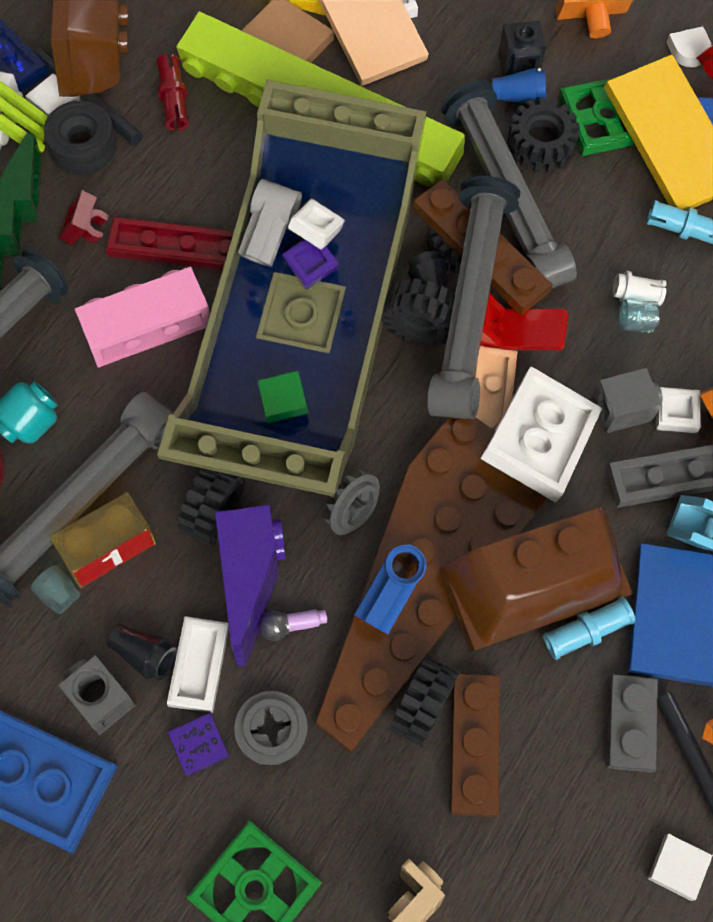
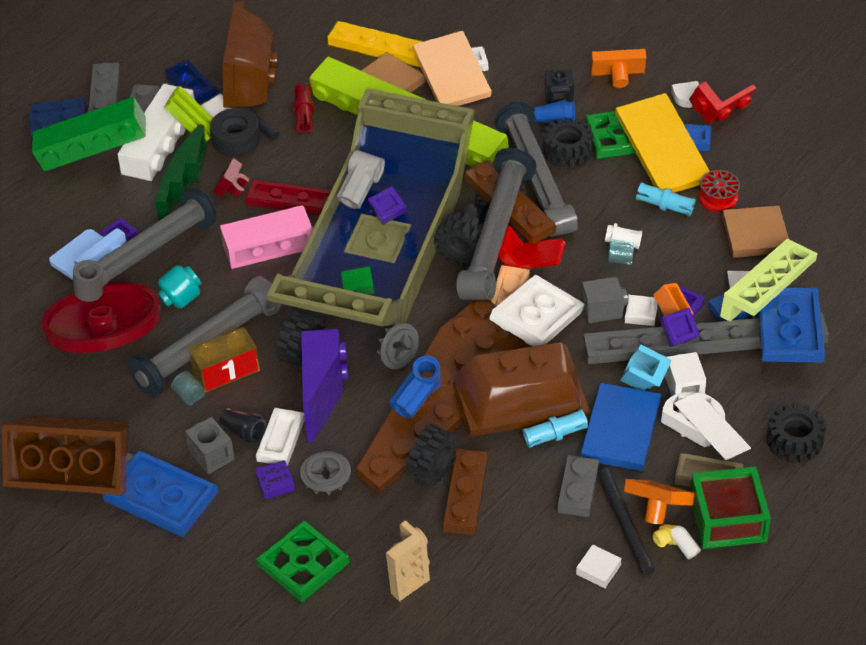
camera: 10 degrees right, 20 degrees down
piece [259,609,327,641] -> none
white tile [288,199,345,250] -> none

